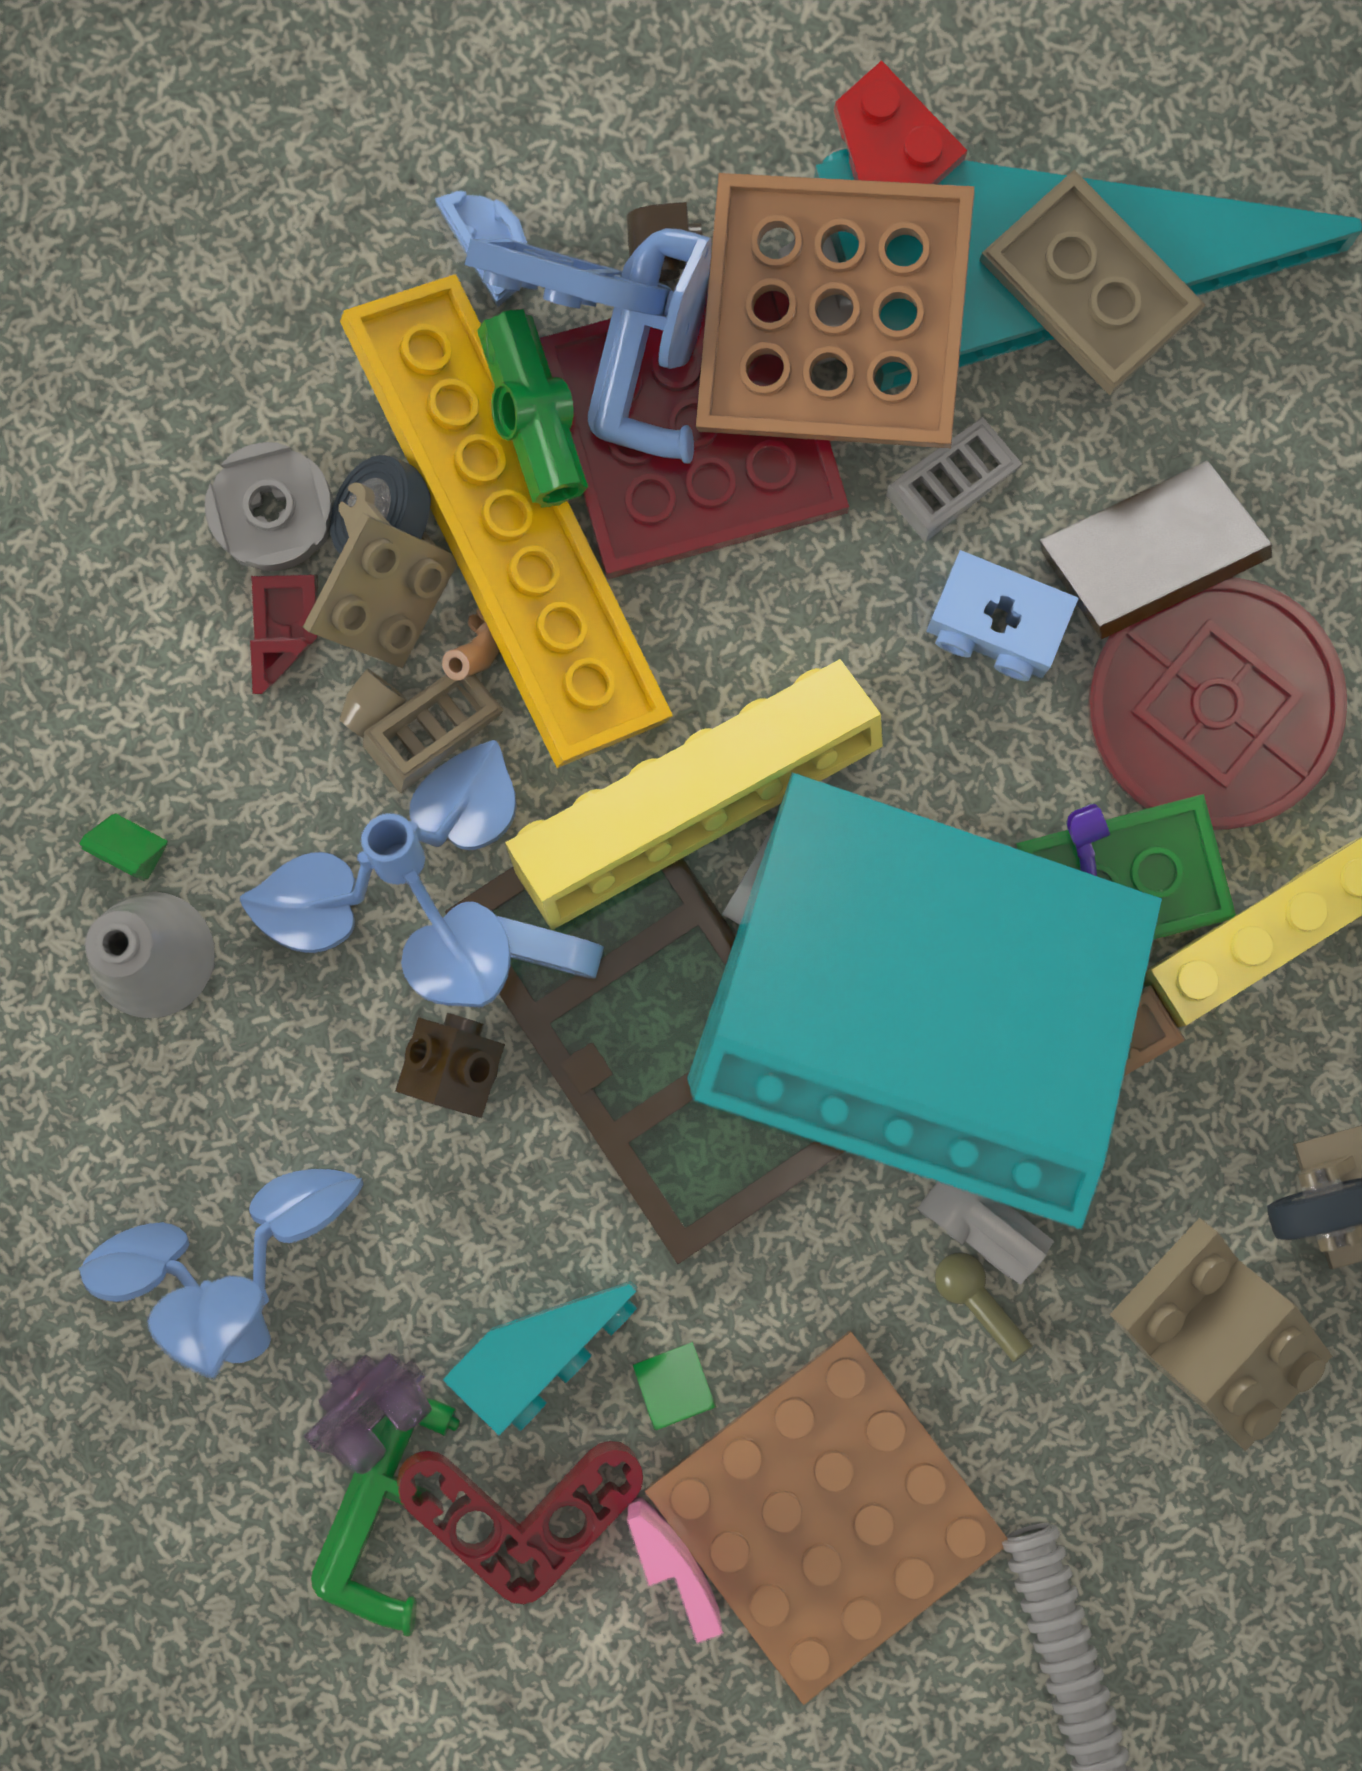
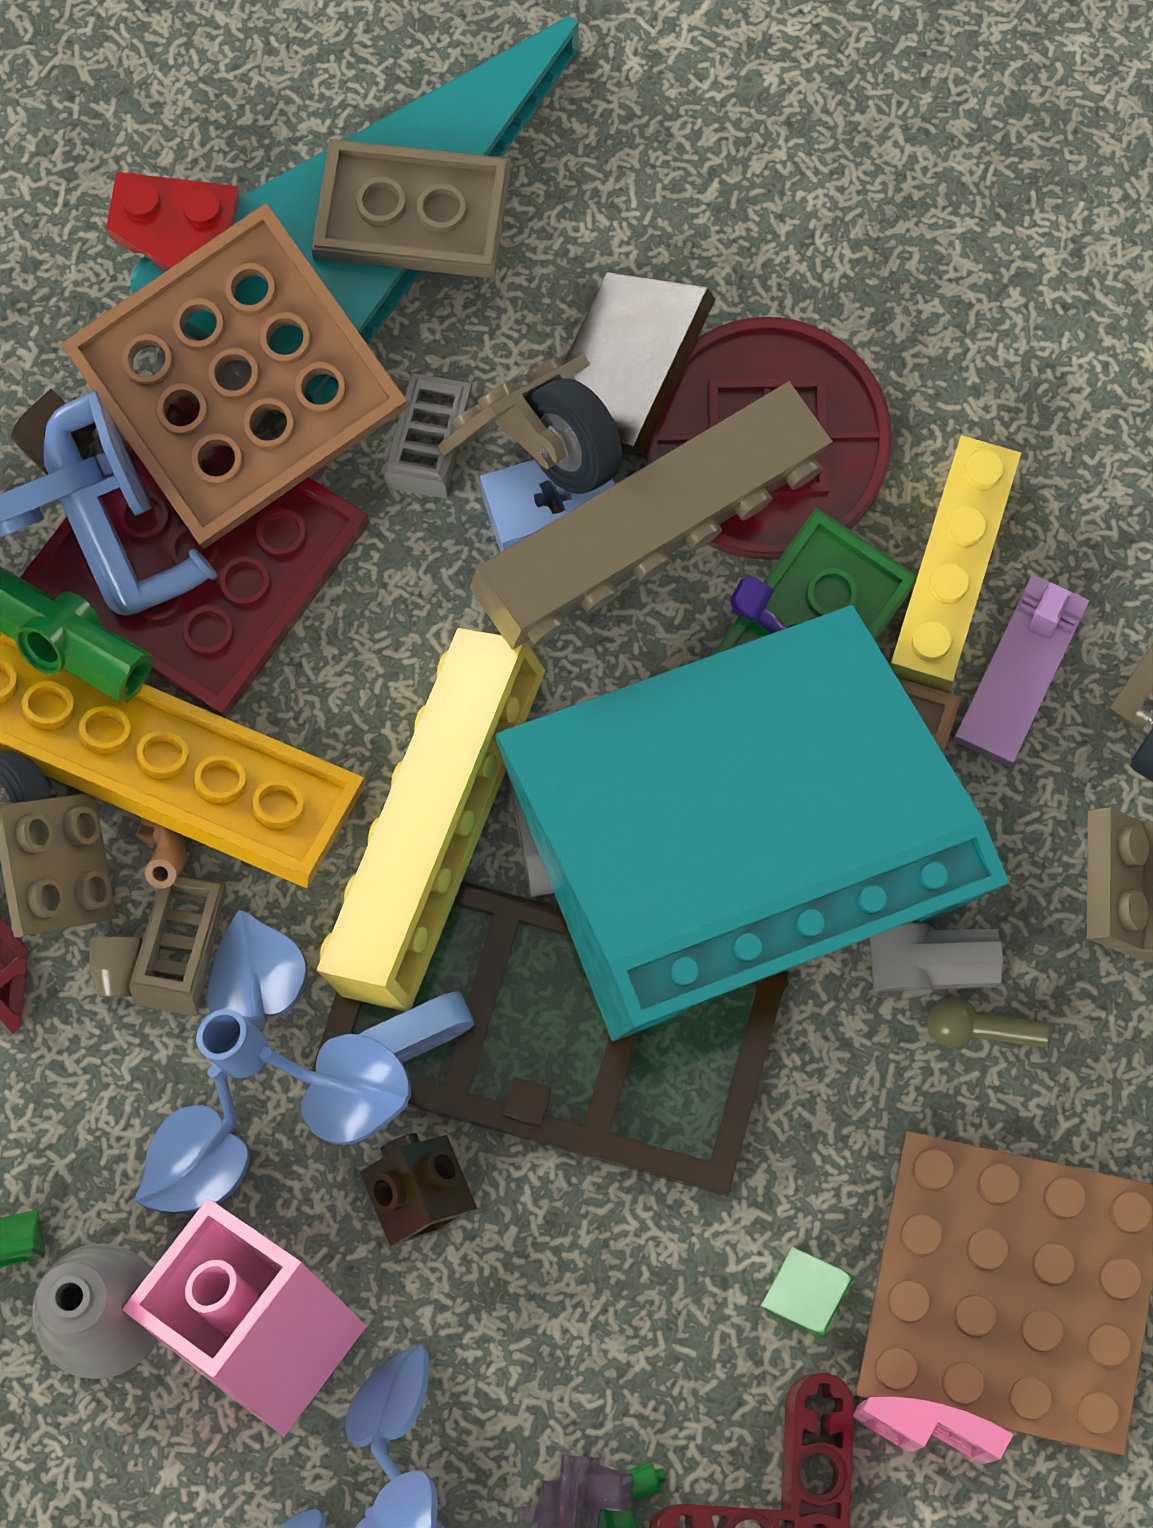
camera: 40 degrees left, 10 degrees down
teal slope [443,1281,638,1435] -> none
none -> bright pink slope [121,1198,367,1437]
none -> plate [437,354,622,494]
none -> dark tan brick [469,381,833,650]
none -> lavender hinge [953,574,1090,768]

